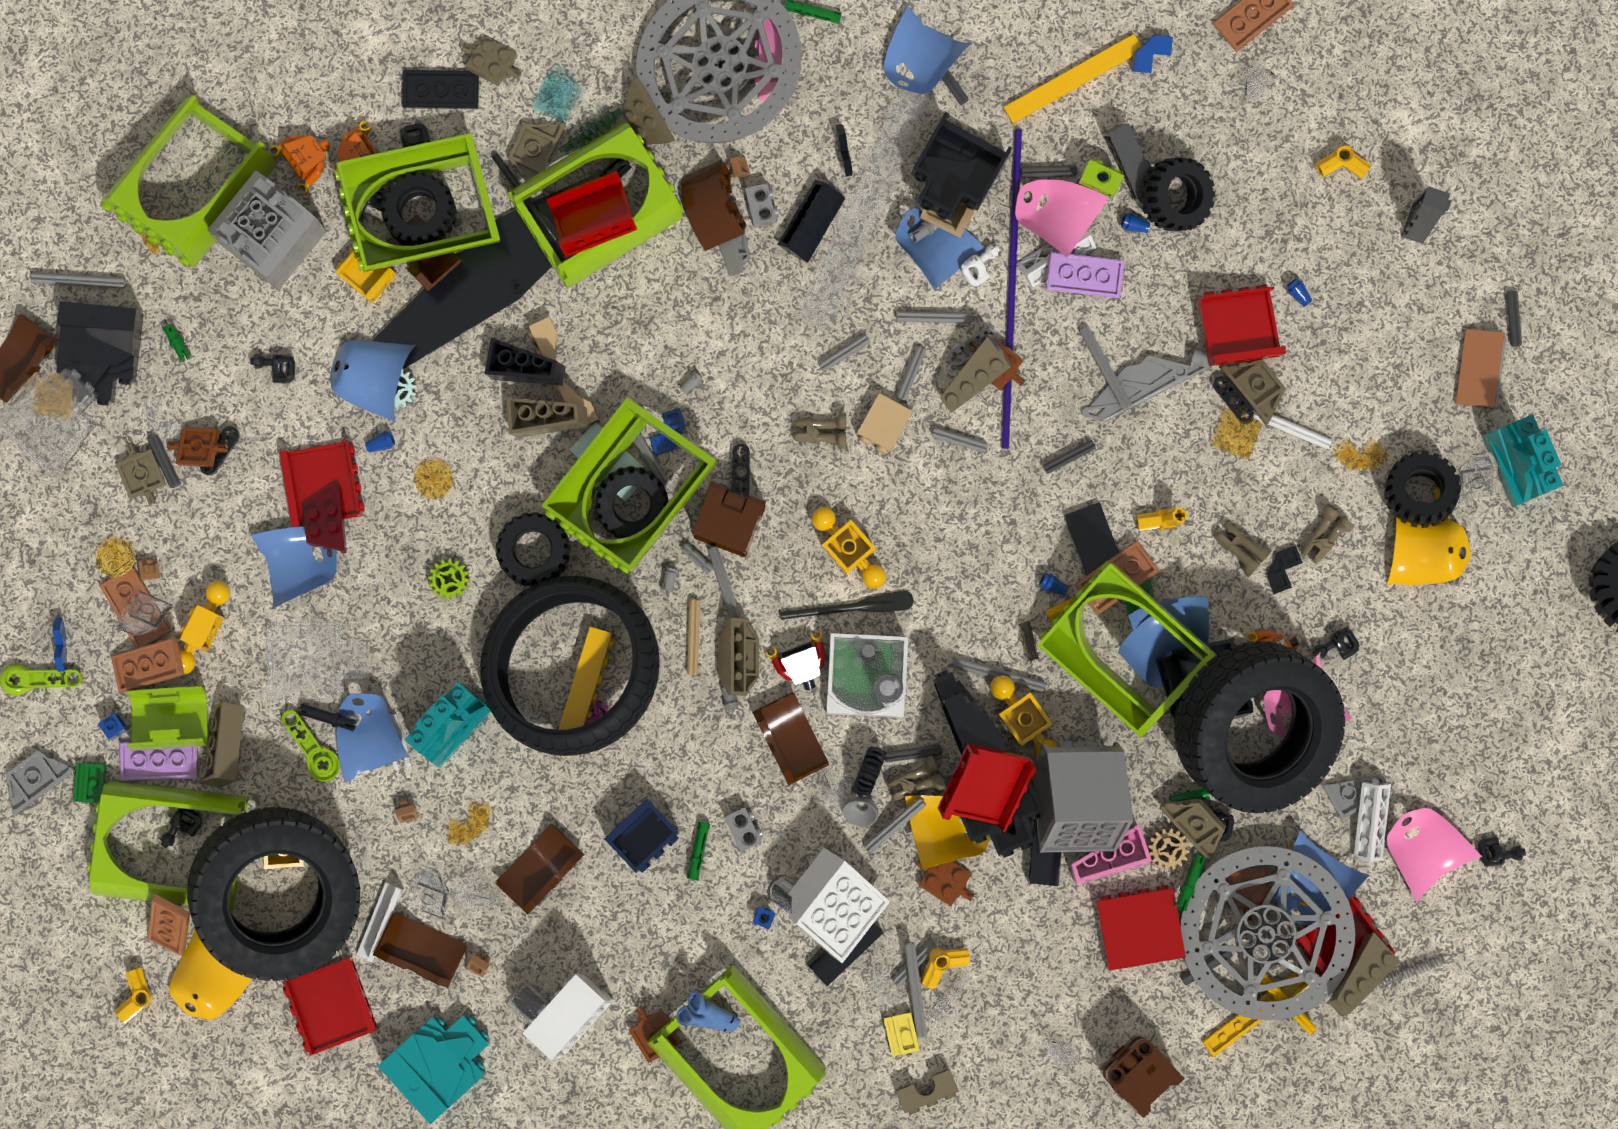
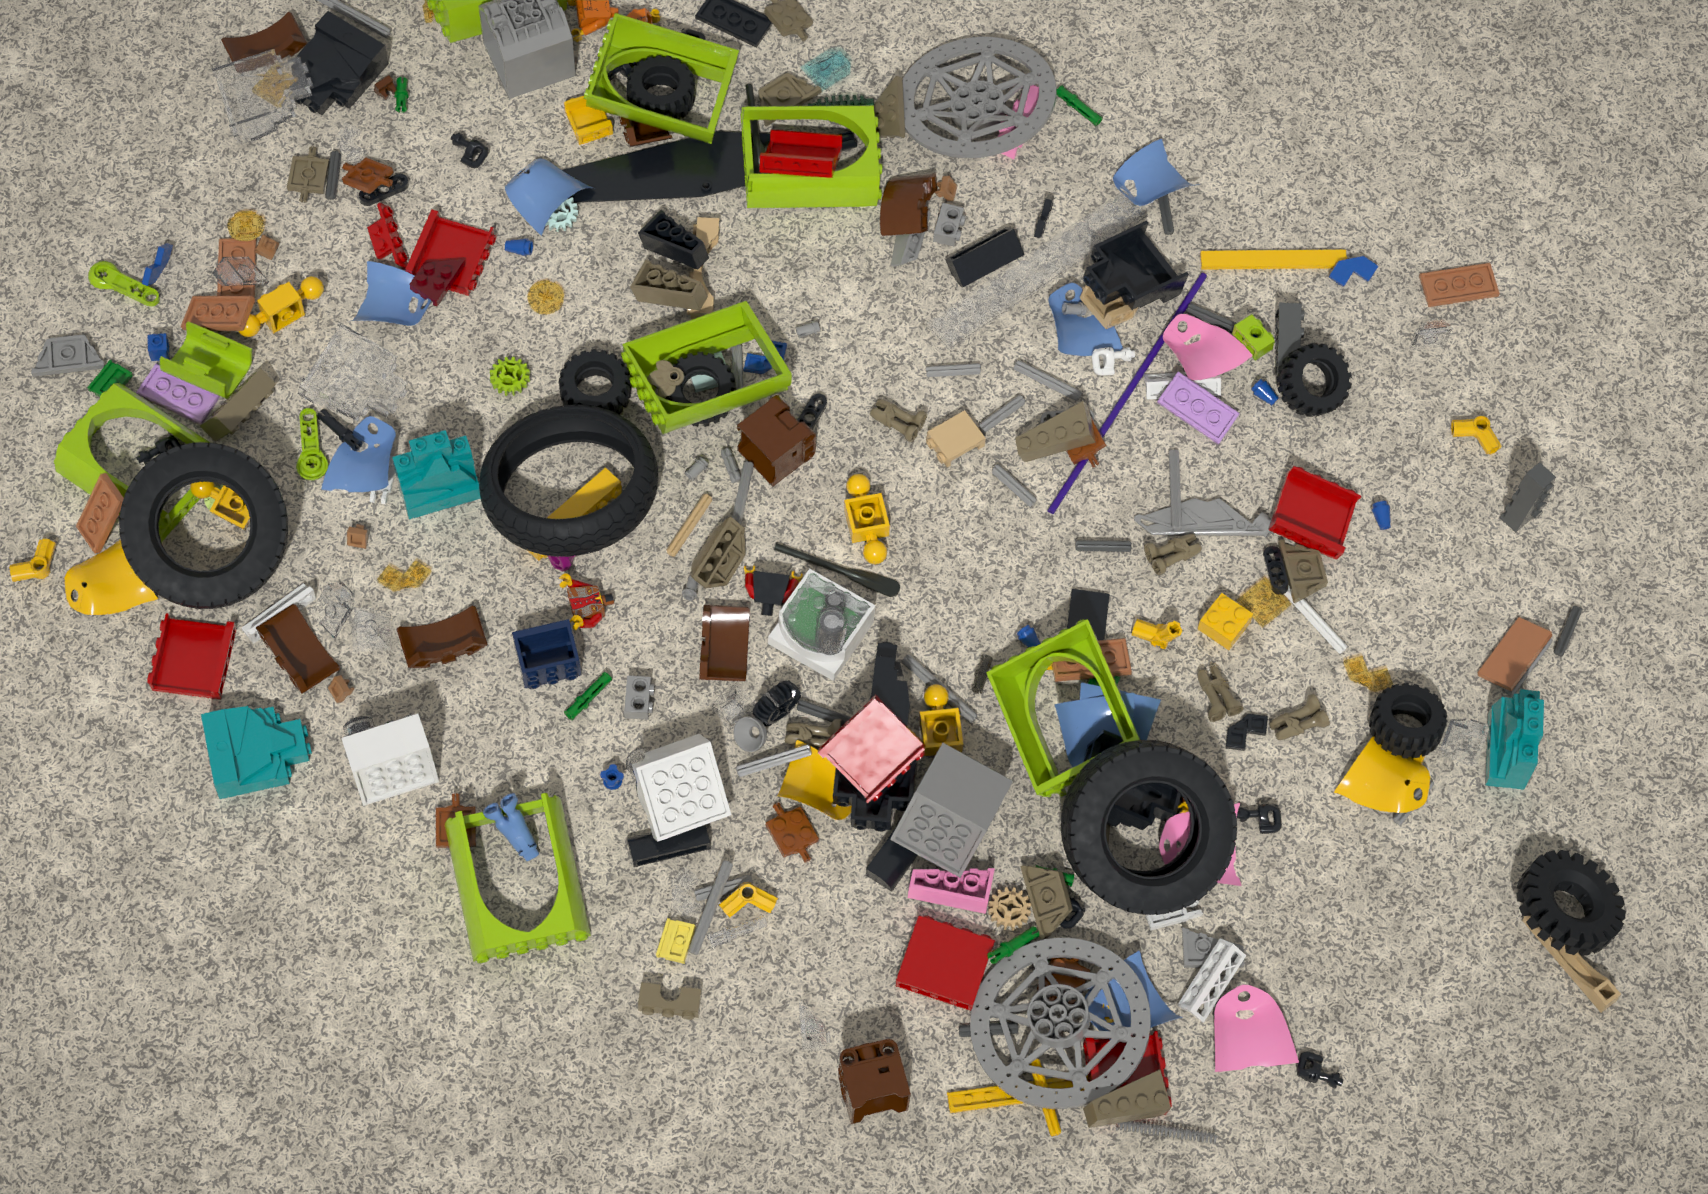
camera: 30 degrees right, 20 degrees down
none -> red bracket [367,202,408,269]
none -> reddish brown tile [374,75,396,100]
none -> torso [559,573,614,630]
none -> dark tan plate [647,360,684,398]
none -> dark tan piece [1144,533,1202,576]
none -> yellow brick [1198,593,1253,650]

